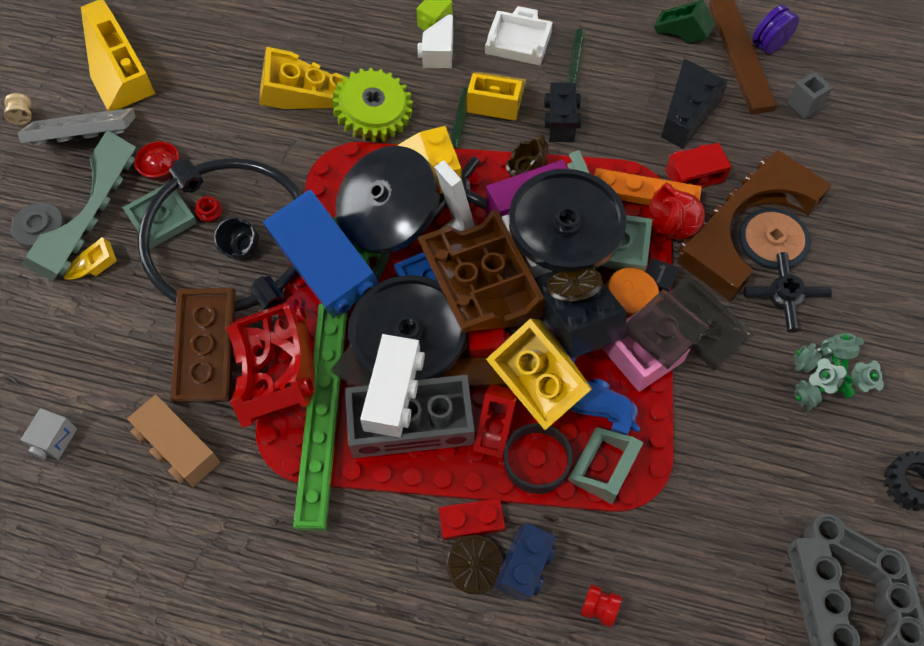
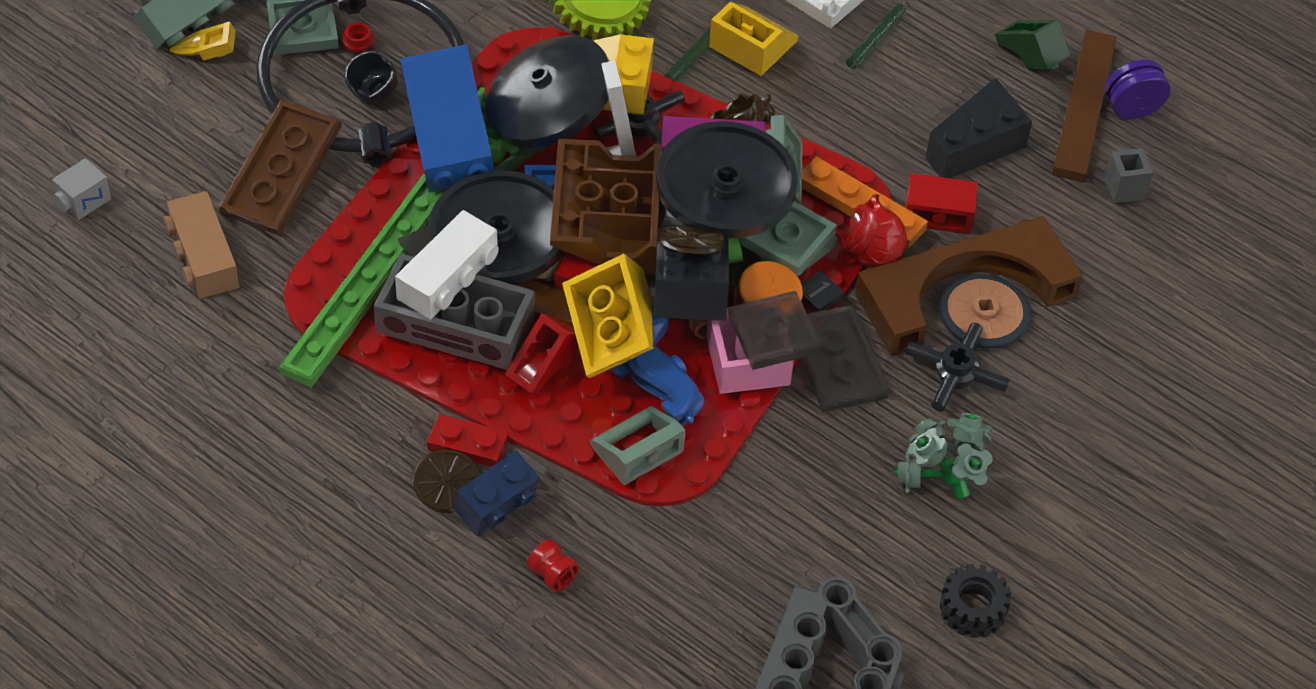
camera: 20 degrees right, 10 degrees down
red fence [226,298,315,428] -> none
black tyre [504,423,572,494] -> none
black brick [544,82,581,142] -> none

